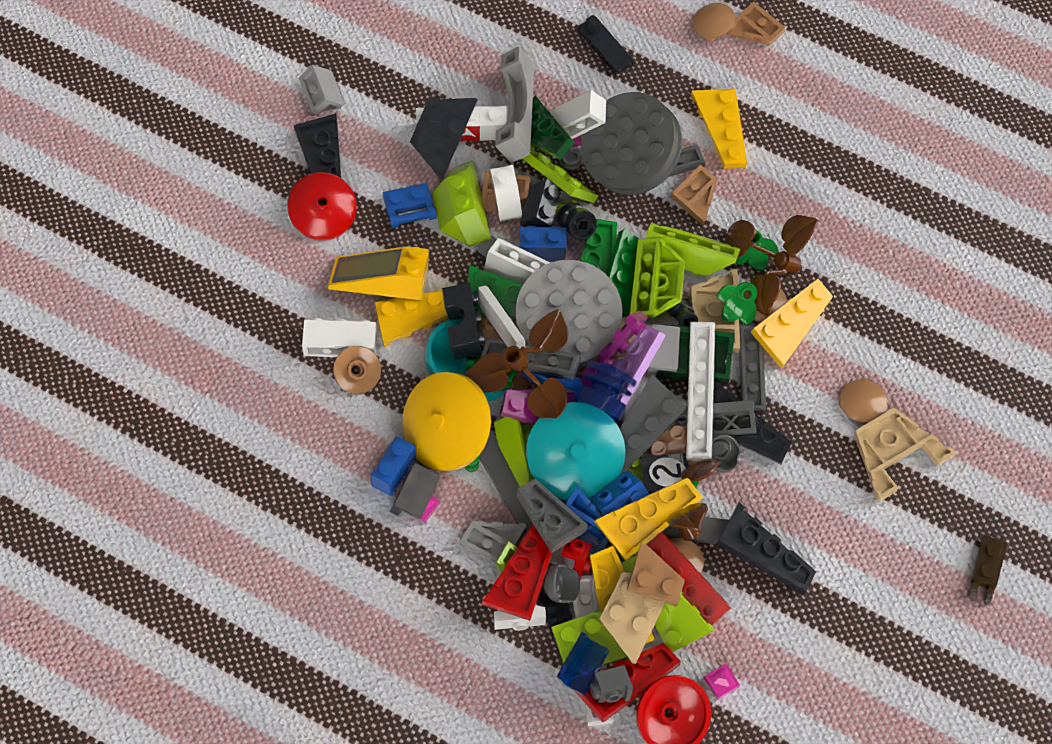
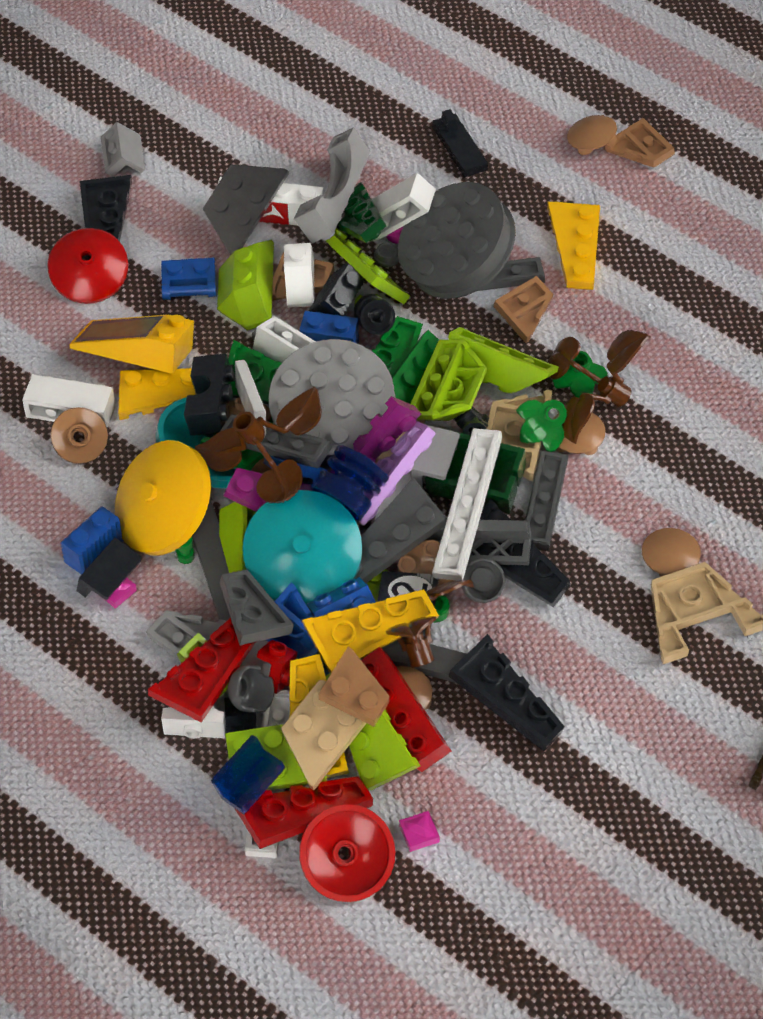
camera: 15 degrees right, 10 degrees down
dark grey brick [590,665,633,703] -> none
yellow wing [751,279,833,368] -> none

